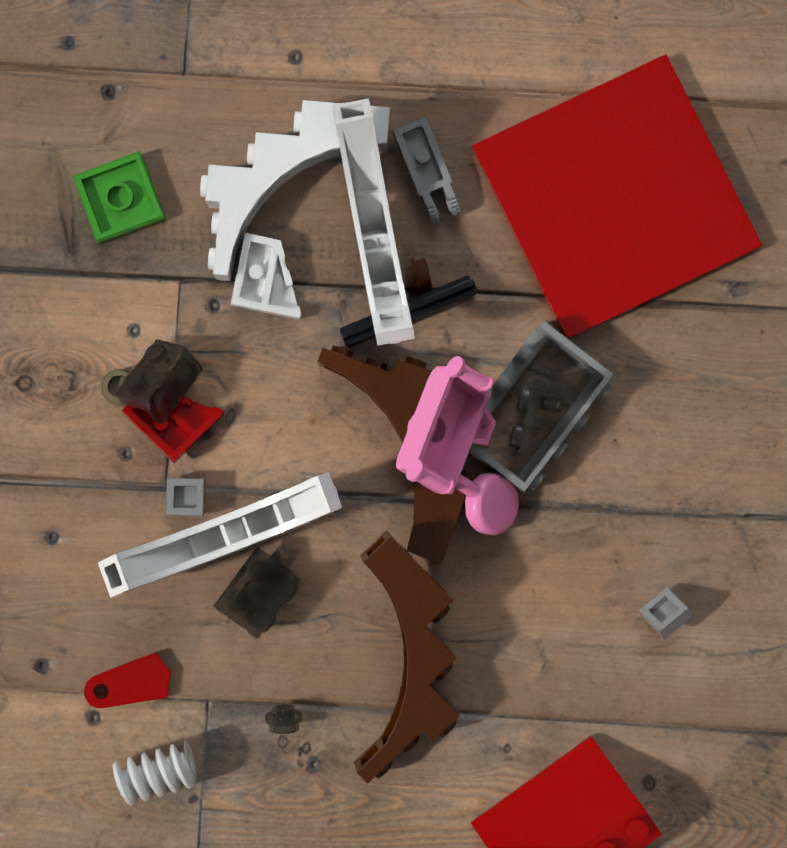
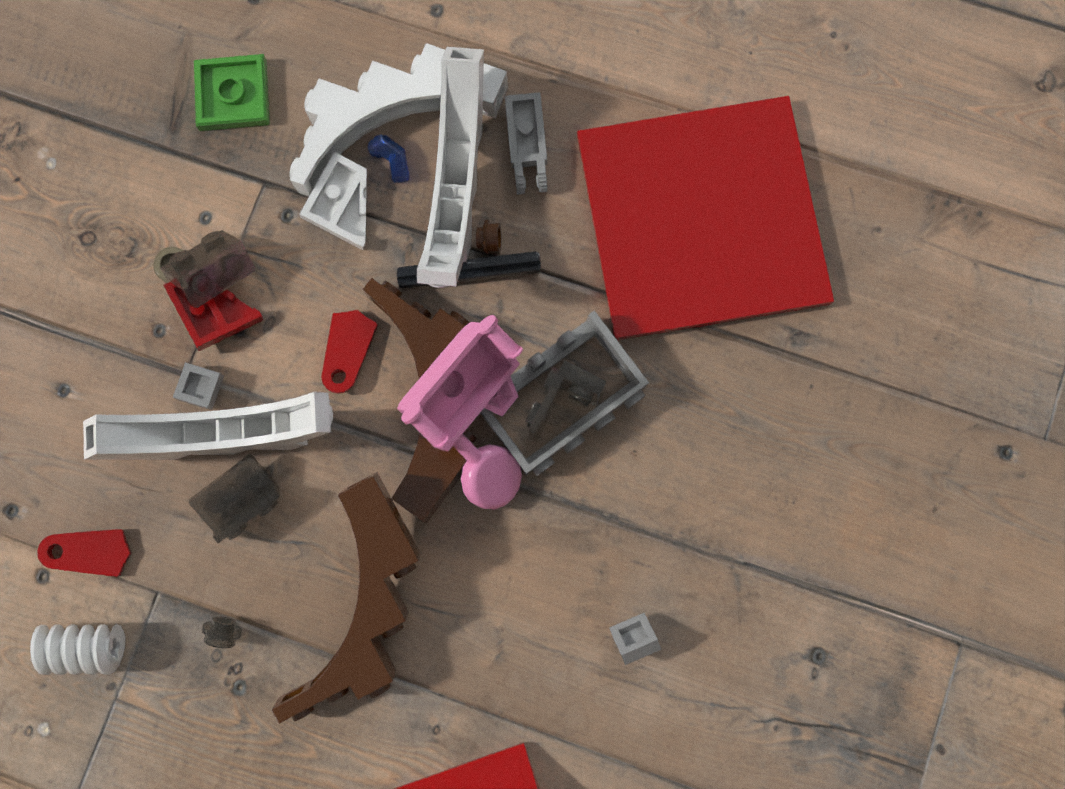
camera: 25 degrees right, 5 degrees down
none -> red piece [321,310,378,394]
none -> clear blue arm [368,134,410,183]

